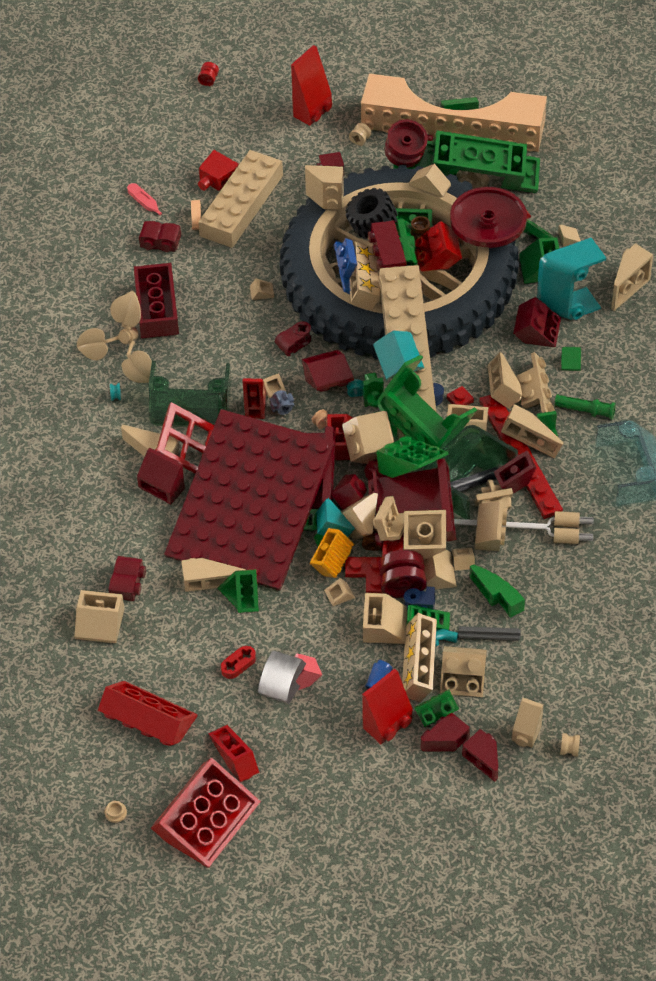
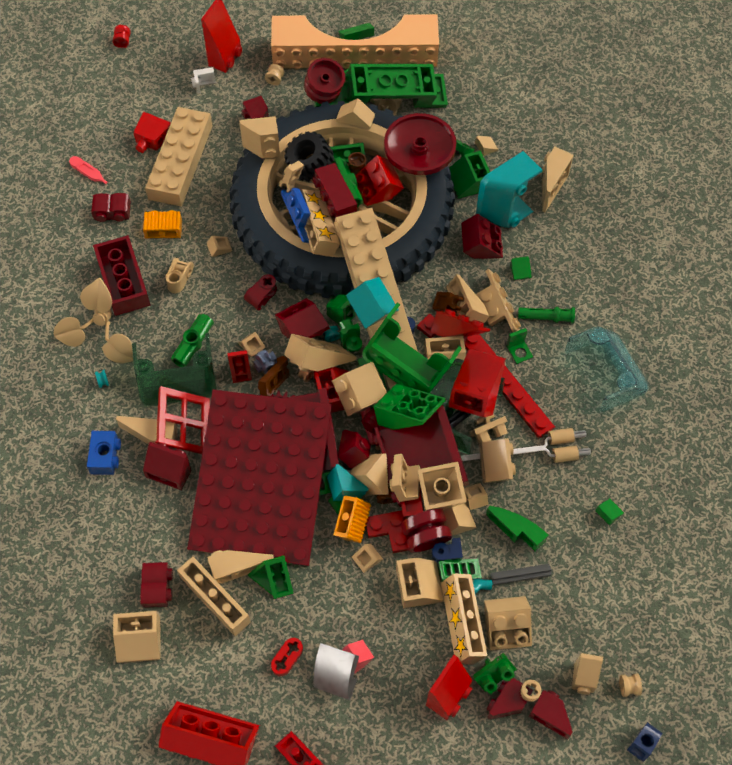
camera: 15 degrees left, 10 degrees up
light nougat beam [191,200,201,230] -> none
blue cone [365,660,393,689] -> none
dark red slope [494,451,536,494] -> none
tan slope [501,404,564,458] -> none
none -> blue brick [87,431,121,475]
none -> light orange brick [143,210,182,238]
none -> tan piece [166,257,194,293]
none -> green piece [171,314,214,368]
none -> tan brick [177,557,251,636]
none -> white bracket [191,67,216,93]
none -> reddish brown plate [258,356,290,396]
none -> tan plate [279,161,304,193]
none -> tan slope [284,334,357,372]
none -> green slope [326,295,356,325]
none -> red slope [431,309,490,338]
none -> reddish brown plate [432,292,464,312]
none -> red slope [448,348,506,417]
none -> tan bush [520,680,542,702]
none -> green slope [596,498,624,526]
none -> dark blue leg [627,722,663,762]

